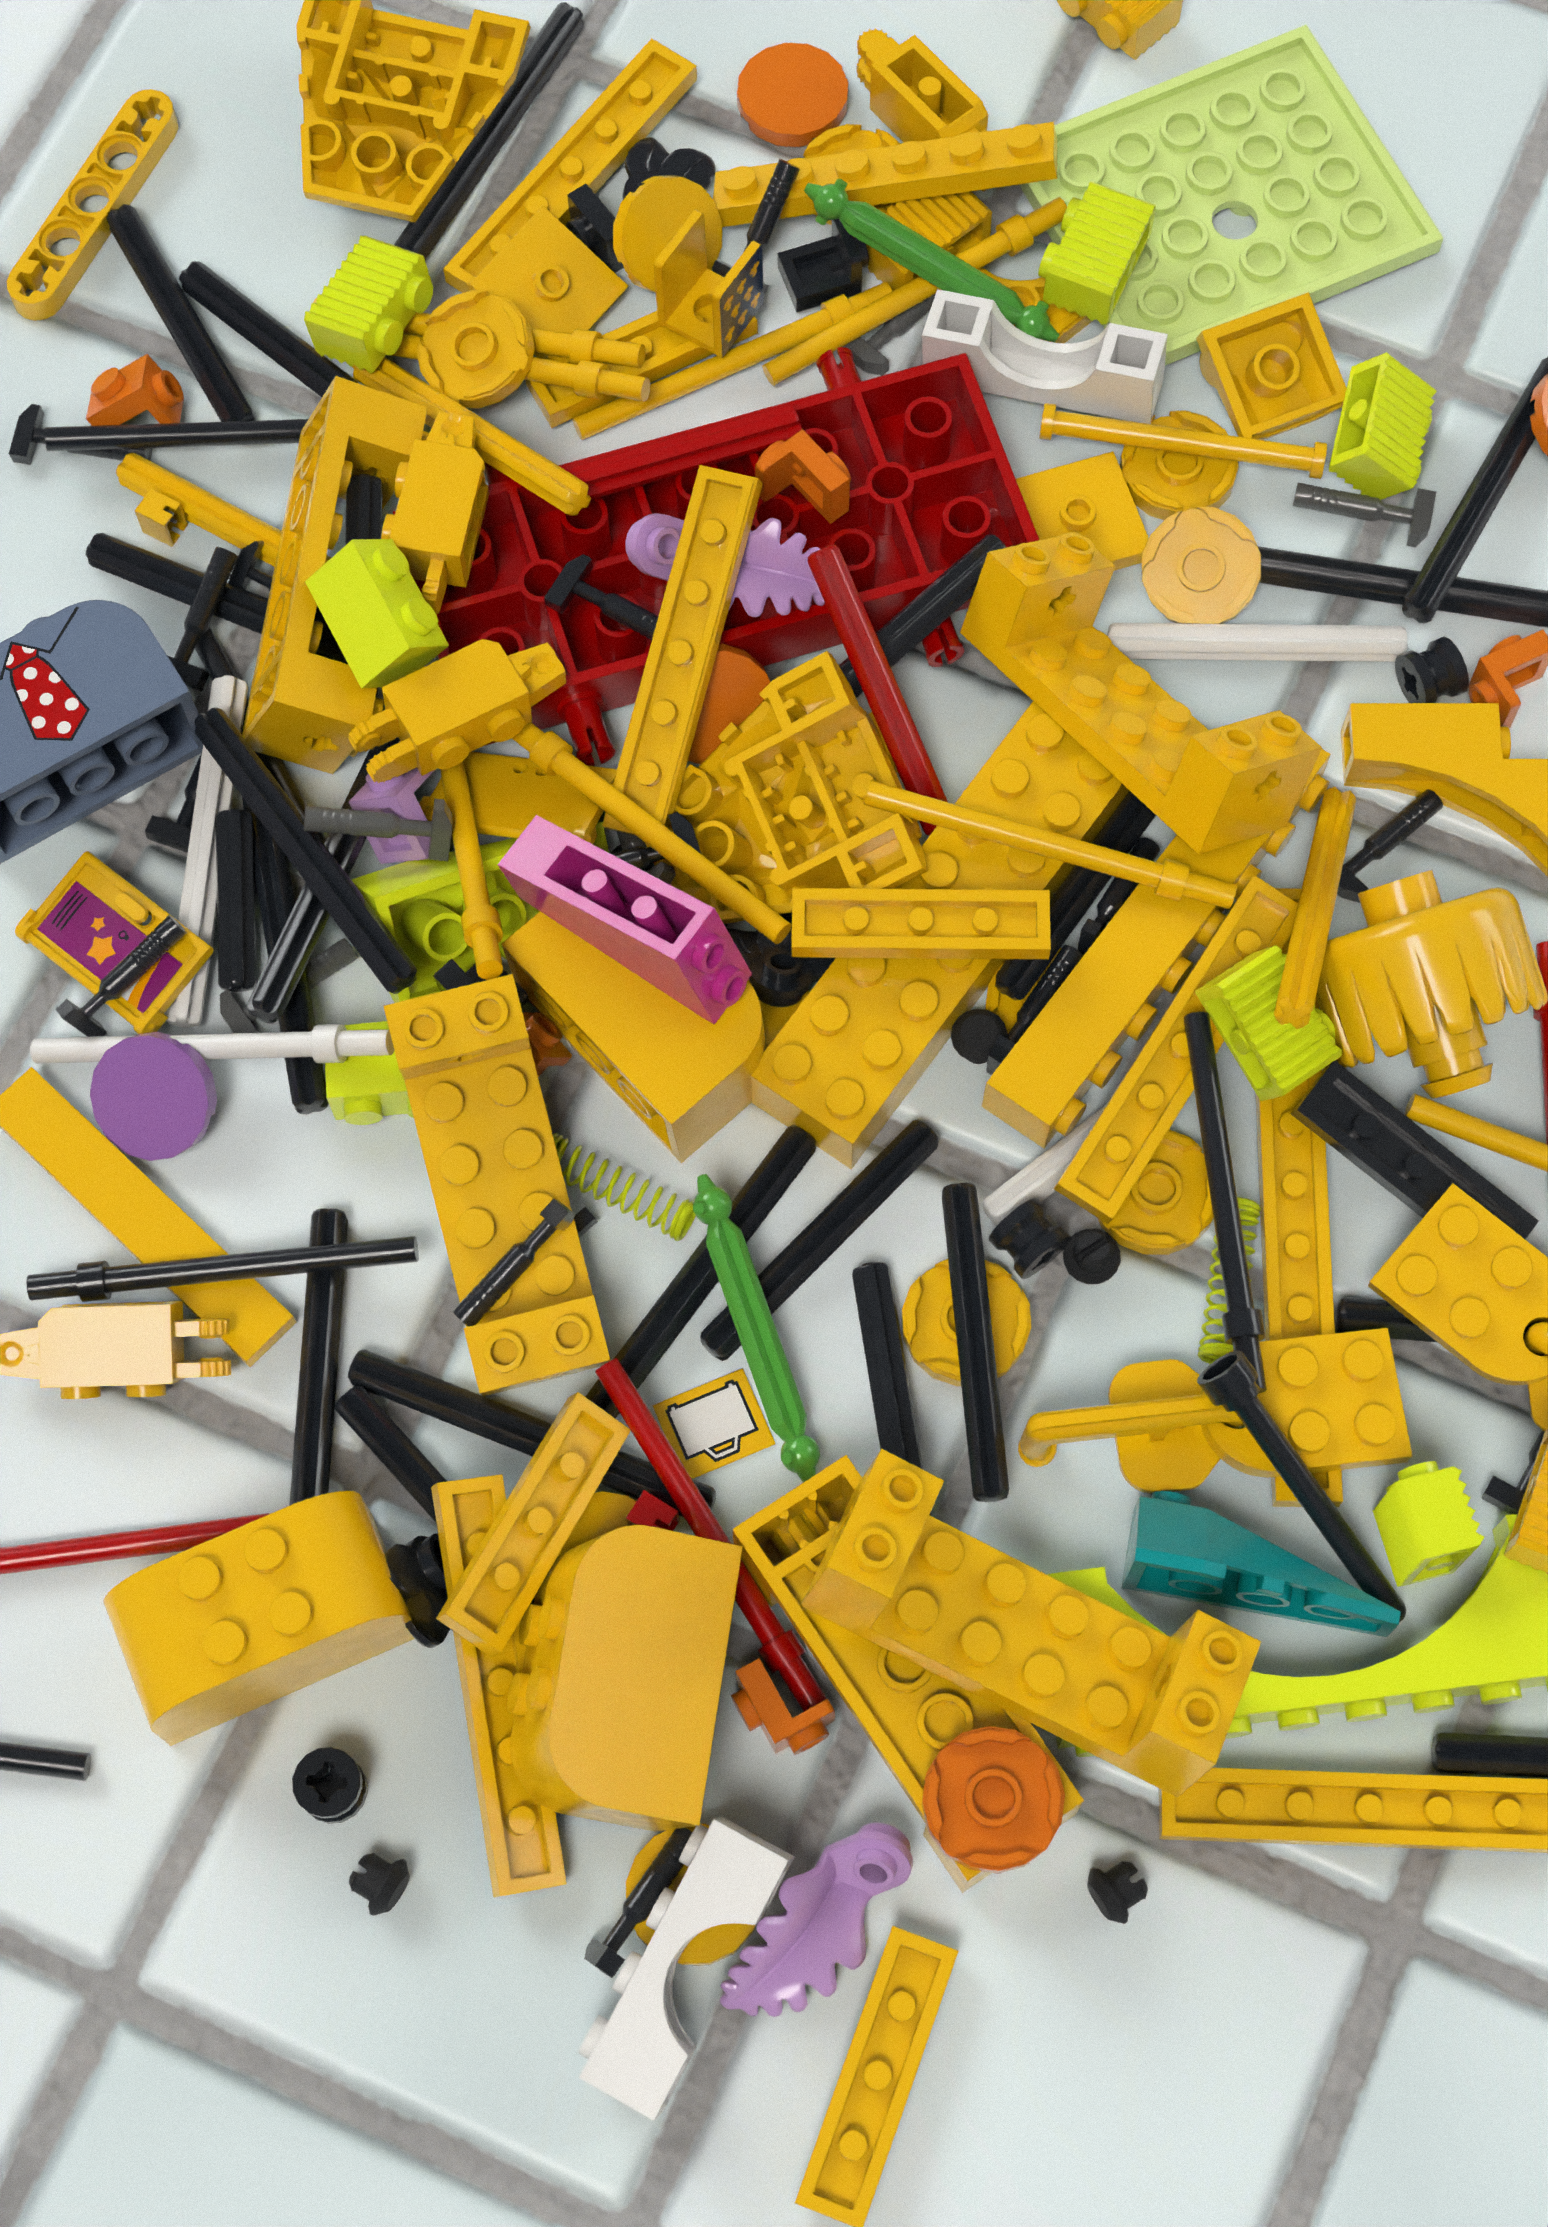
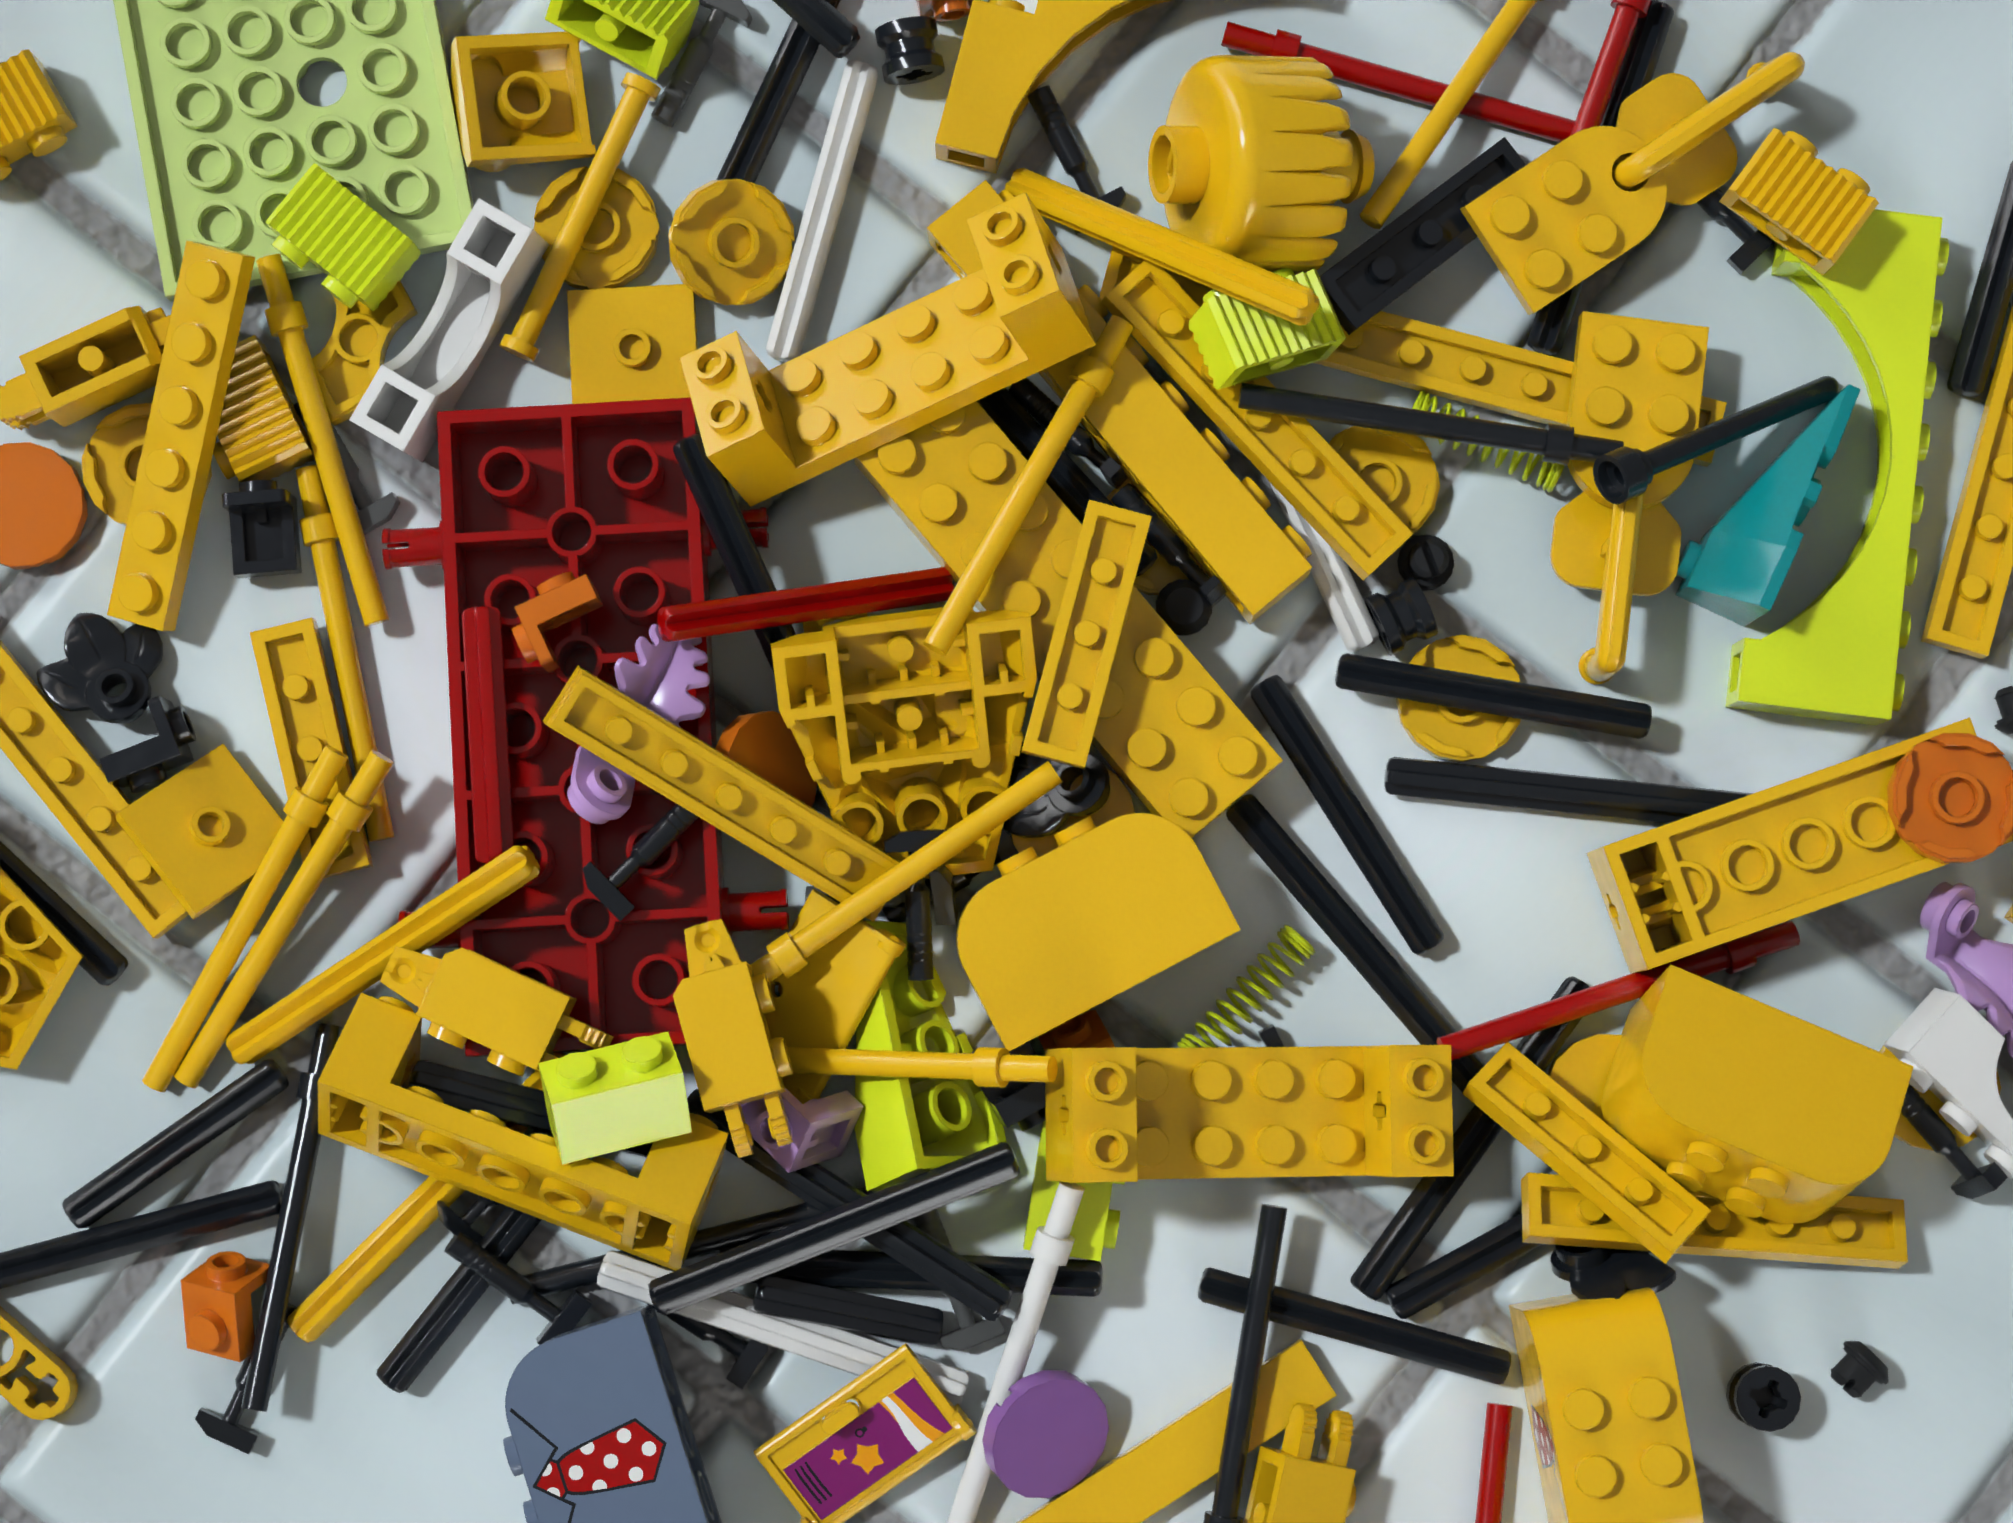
camera: 80 degrees left, 15 degrees up
black piece [55,915,187,1037] -> none
yellow piece [135,488,188,547] -> none
neon yellow brick [304,235,434,374] -> none
dark grey piece [304,799,453,861] -> none
yellow tile [417,290,535,409] -> none
black piece [452,1199,575,1327] -> none
slope [497,815,752,1024] -> none
yellow tile [613,175,722,293] -> none
red piece [626,1490,680,1531] -> none
sticker [652,1368,775,1479] -> none
yellow piece [654,209,764,358] -> none
bright green wheel [693,1174,820,1482] -> none
black piece [712,159,800,298] -> none
orange bracket [730,1658,835,1755] -> none
yellow plate [800,1449,1261,1798] -> none
bright green wheel [804,178,1060,342] -> none
neon yellow brick [1372,1461,1484,1587] -> none

